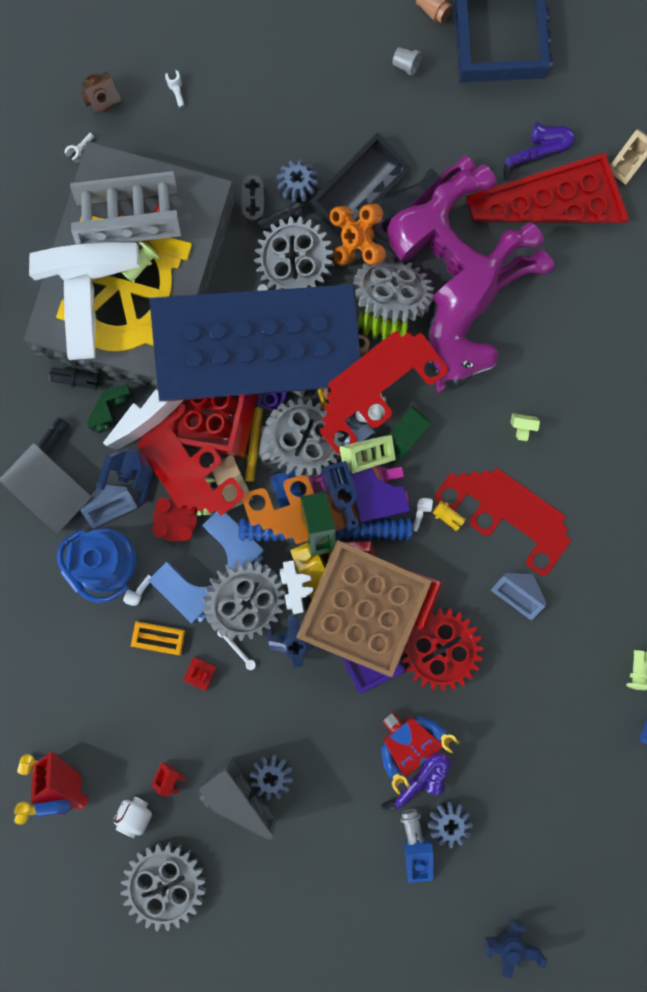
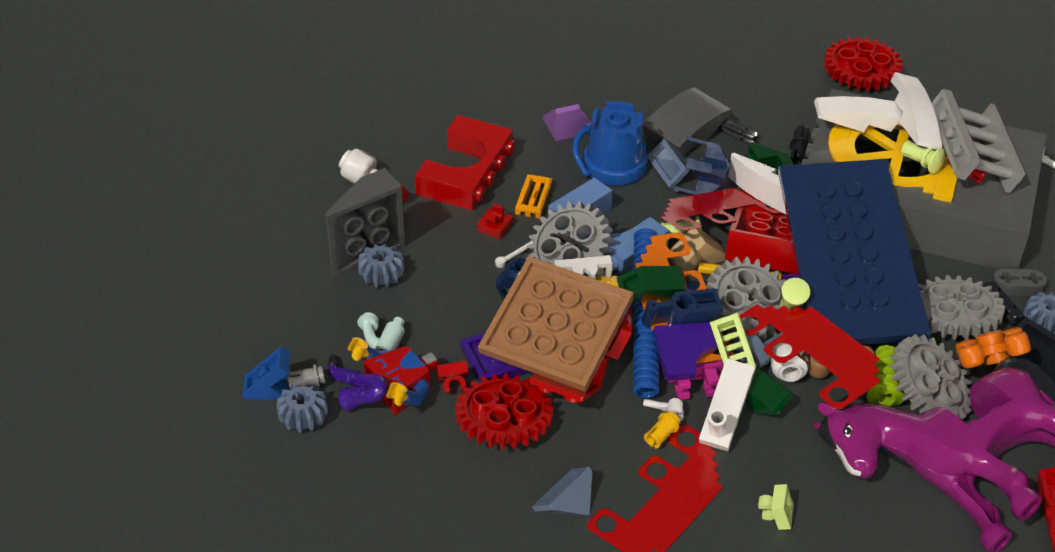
camera: 90 degrees right, 40 degrees down
red torso [14,751,89,824] -> none
light grey gear [121,842,206,931] -> none
white hand [123,575,151,606] -> none
red piece [152,498,197,542] -> none
dark blue piece [483,919,547,978] -> none
none -> light aqua plant [357,312,405,351]
none -> red arch [415,115,516,211]
none -> red tile [435,361,468,394]
none -> medium lavender slope [543,104,592,141]
none -> white piece [699,358,755,452]
none -> yellowish green pin [780,278,810,309]

